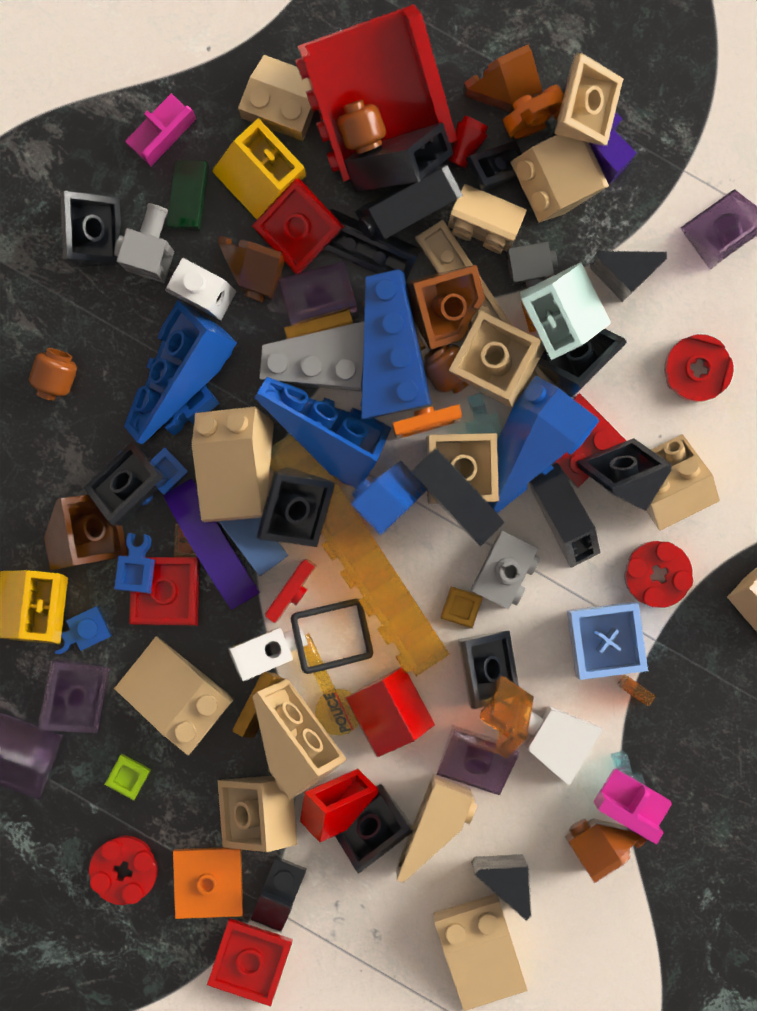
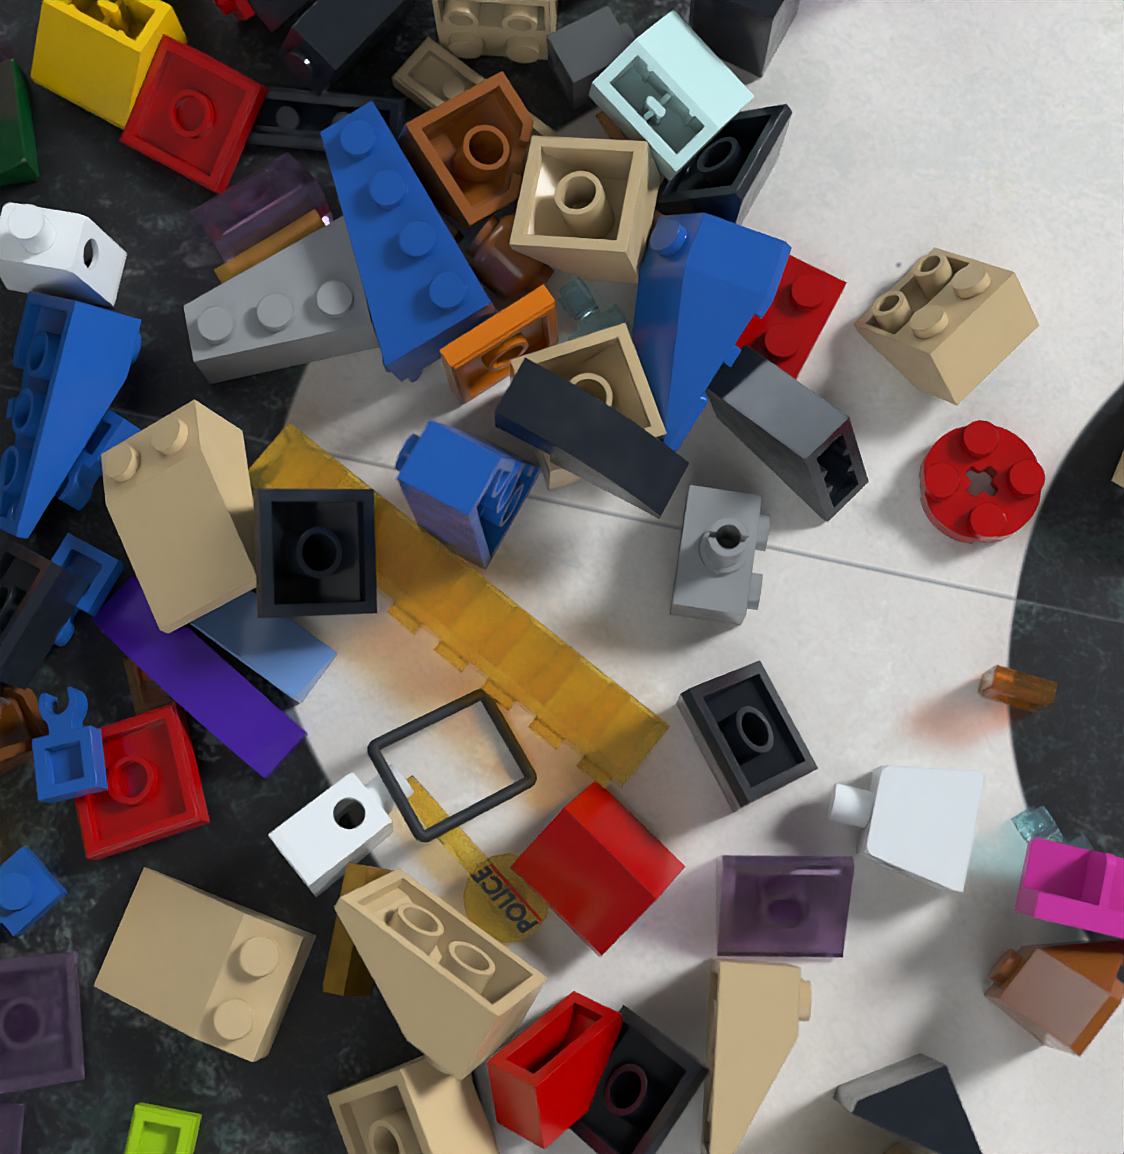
camera: 15 degrees left, 10 degrees down
reddish brown slope [218,236,285,303] -> none
blue wedge [255,377,391,488] -> none
red plate [265,559,317,623] -> none
pearl gold tile [440,586,483,629] -> none
clear orange panel [480,676,534,758] -> none
light blue brick [567,602,648,680] -> none
black slope [577,438,672,511] -> none
red plate [664,334,734,402] -> none

